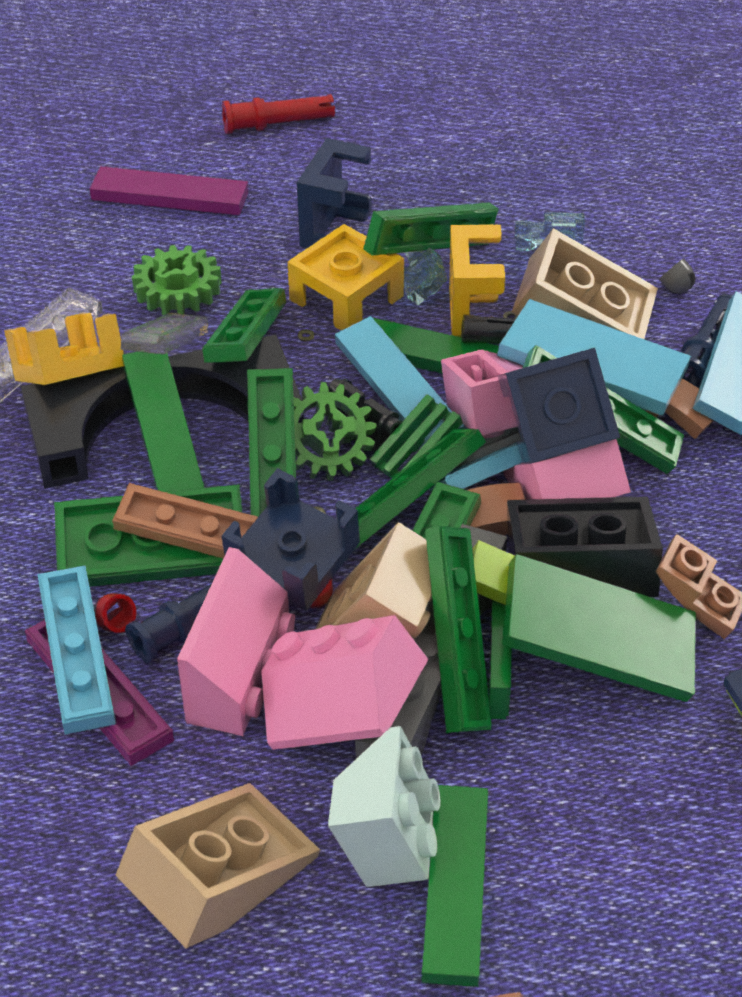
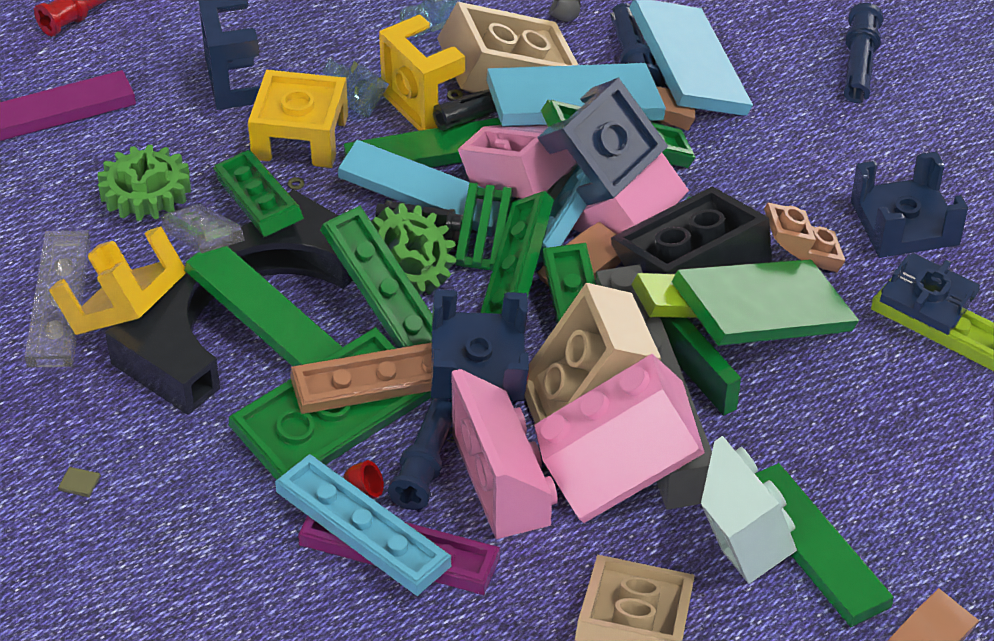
camera: 35 degrees left, 0 degrees up
green tile [363,202,499,256] -> none
green tile [425,526,492,733] -> none

